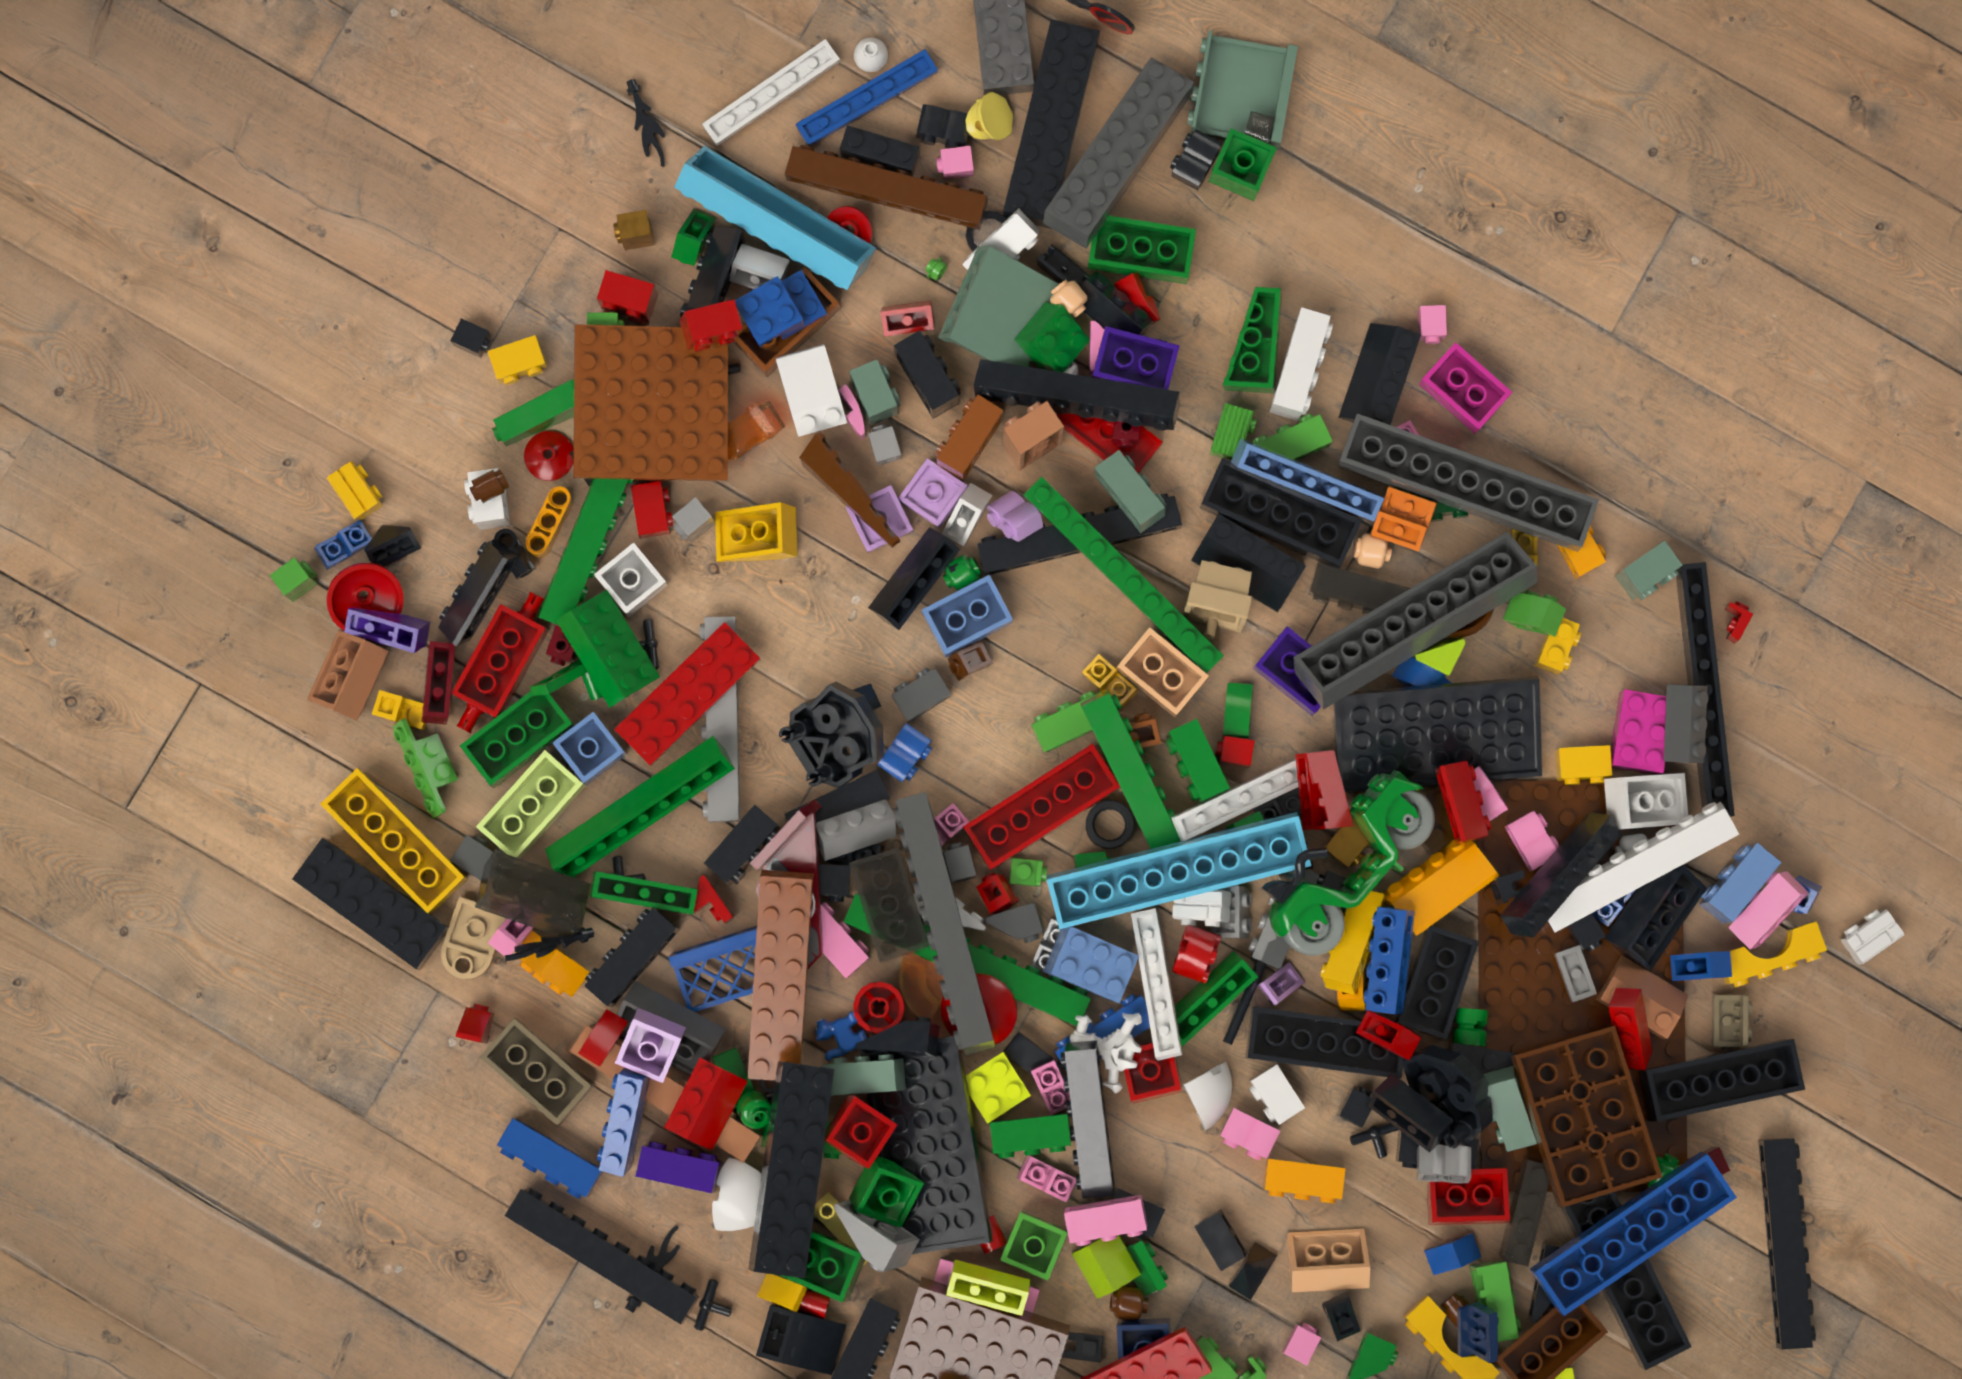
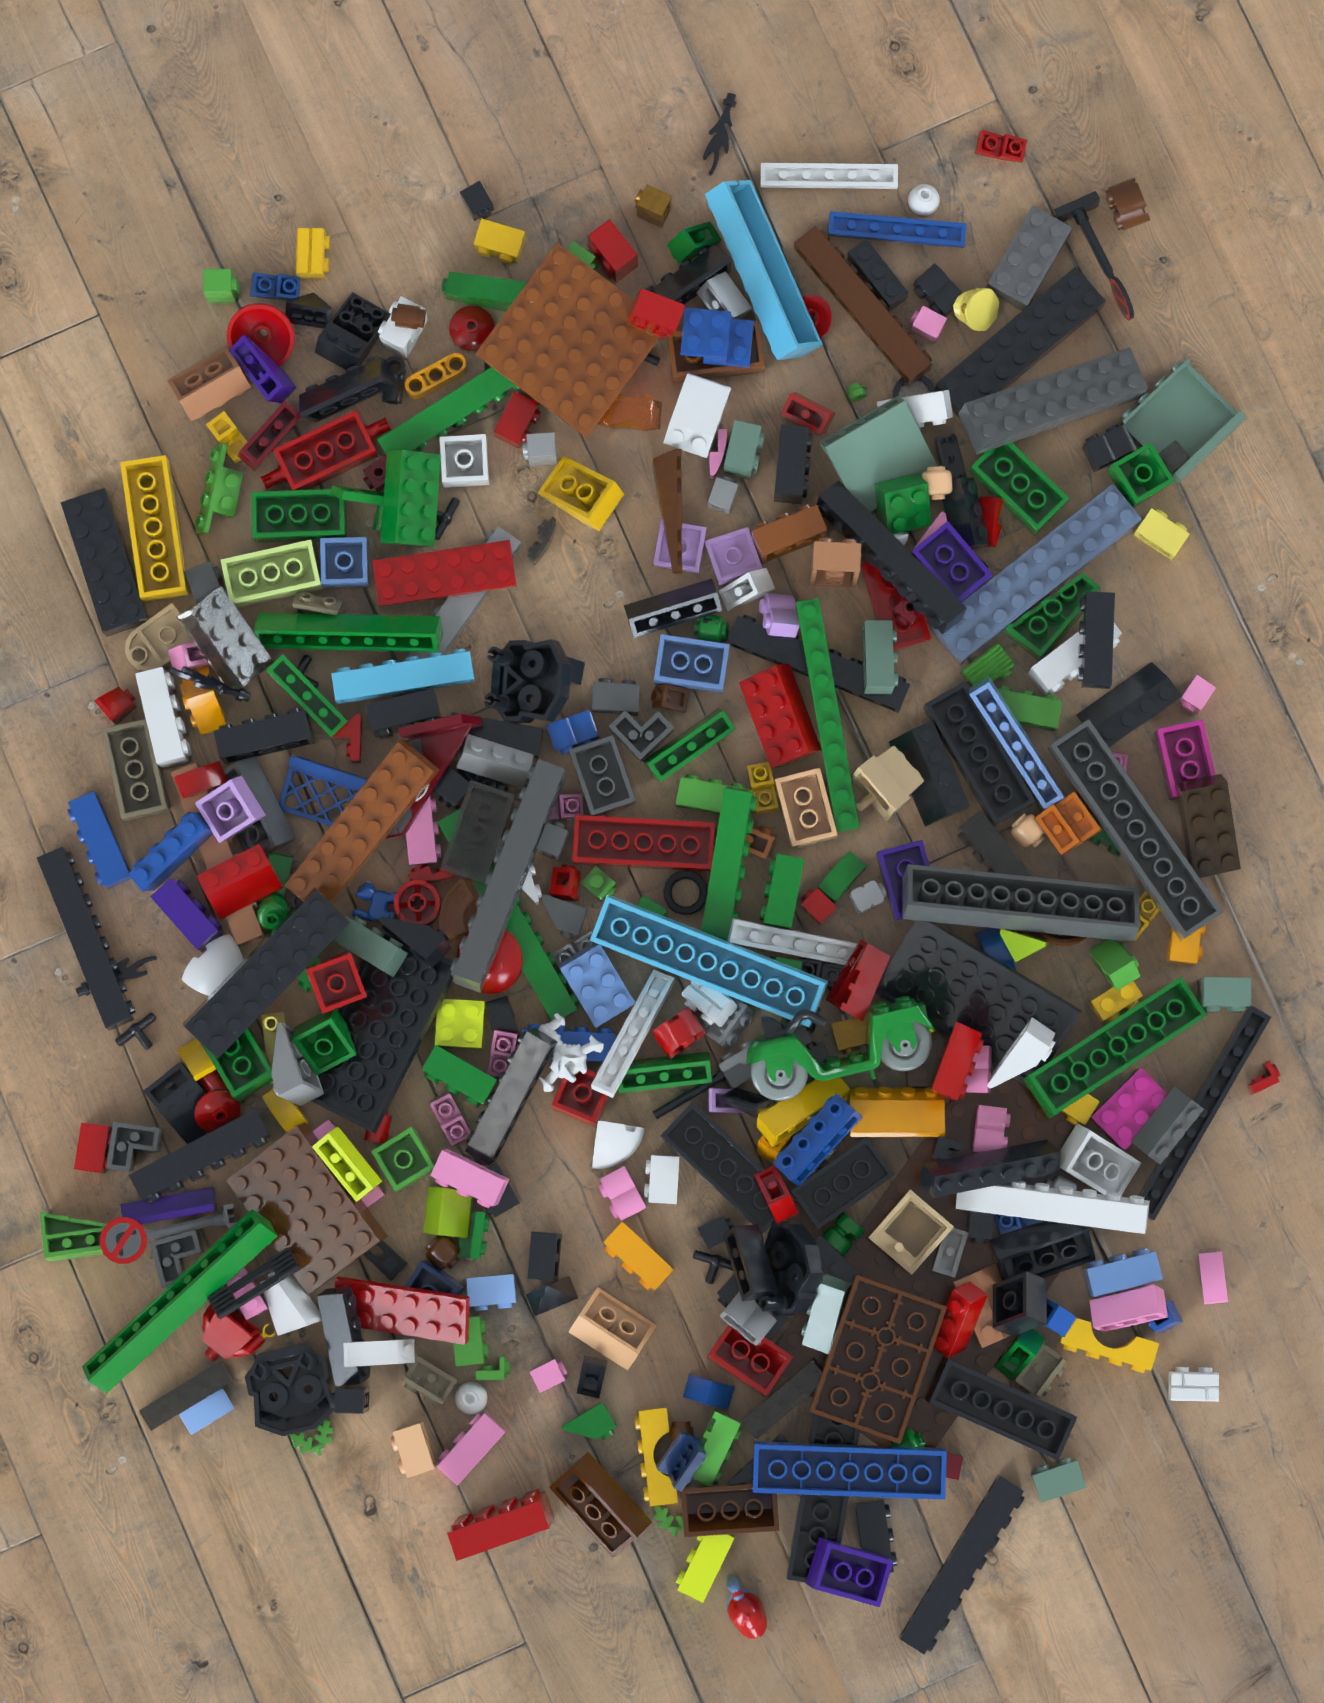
camera: 40 degrees right, 0 degrees up
none -> white brick [135,667,192,769]
none -> red dish [194,1089,240,1132]
none -> yellow slope [262,1088,309,1133]
none -> dark tan bracket [292,592,342,615]
none -> black slope [314,292,391,370]
none -> medium azure brick [331,649,475,704]
none -> red slope [408,864,459,883]
none -> light blue brick [466,1274,517,1311]
none -> clear smoke slope [527,516,557,566]
none -> dark grey brick [569,735,636,816]
none -> dark grey brick [608,710,674,763]
none -> green brick [643,708,736,782]
none -> black slope [721,1088,772,1118]
none -> red brick [739,663,822,769]
none -> dark purple brick [806,1537,893,1607]
none -> light grey brick [849,880,887,916]
none -> black brick [855,1499,897,1573]
none -> tan piece [868,1190,954,1275]
none -> sand blue brick [931,484,1142,665]
none -> white slope [987,1017,1055,1088]
none -> black brick [993,1271,1047,1336]
none -> green slope [994,1329,1046,1381]
none -> green brick [1023,976,1207,1119]
none -> sand green brick [1030,1456,1087,1503]
none -> black brick [1077,591,1115,689]
none -> light yellow brick [1134,508,1190,561]
none -> dark brown brick [1175,774,1241,878]
none -> bright pink slope [1198,1251,1228,1304]

